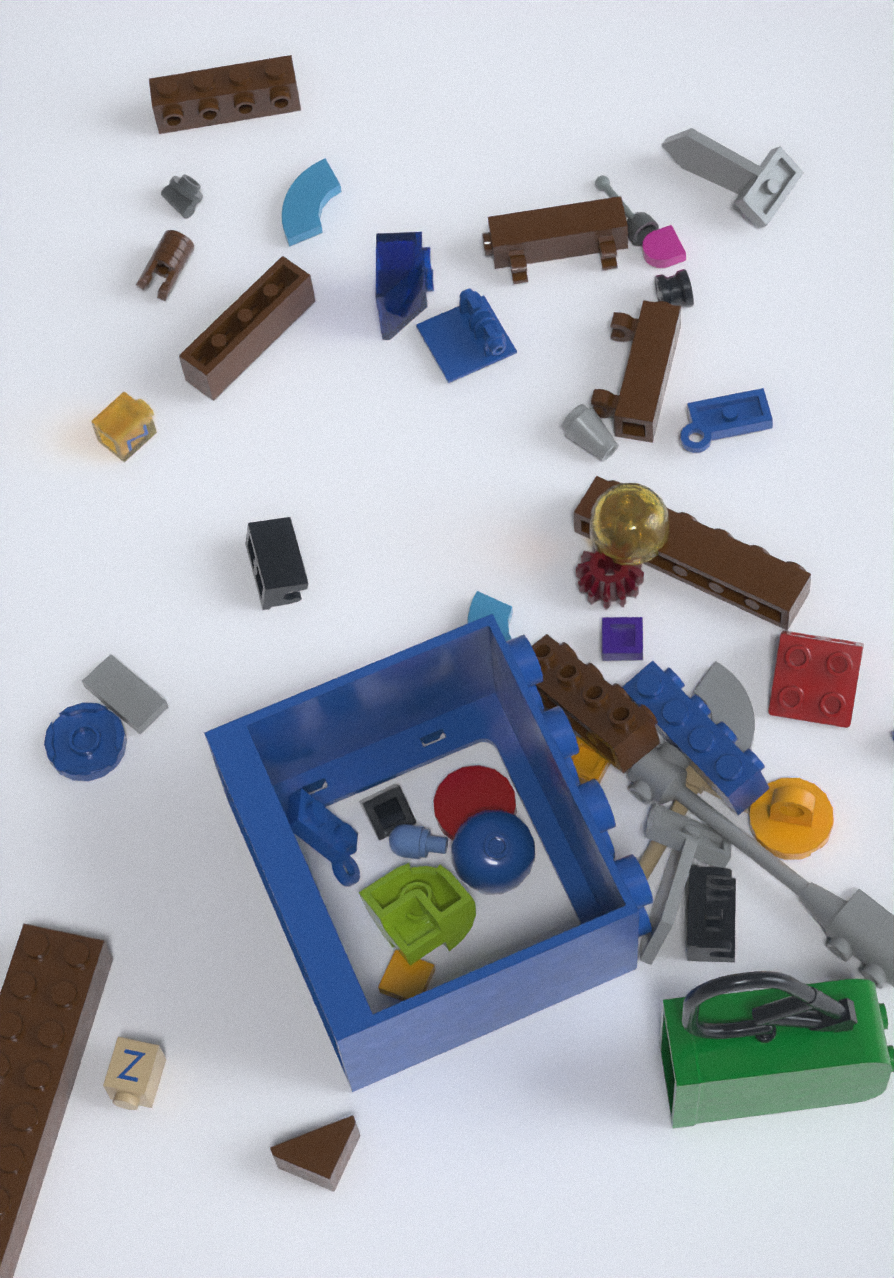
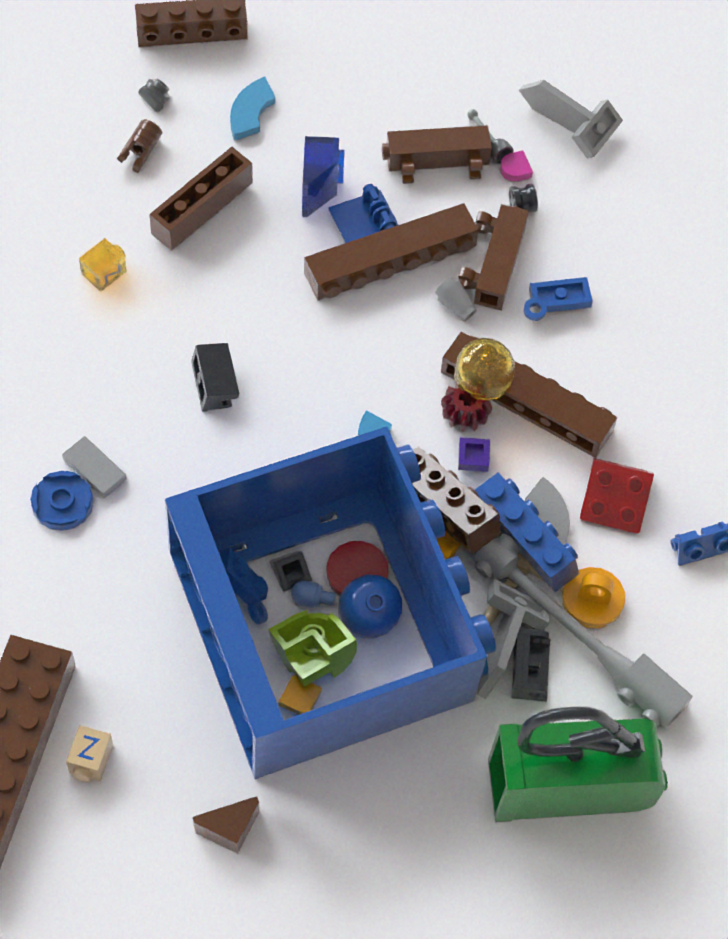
camera: 10 degrees left, 0 degrees up
none -> reddish brown brick [304,203,479,301]

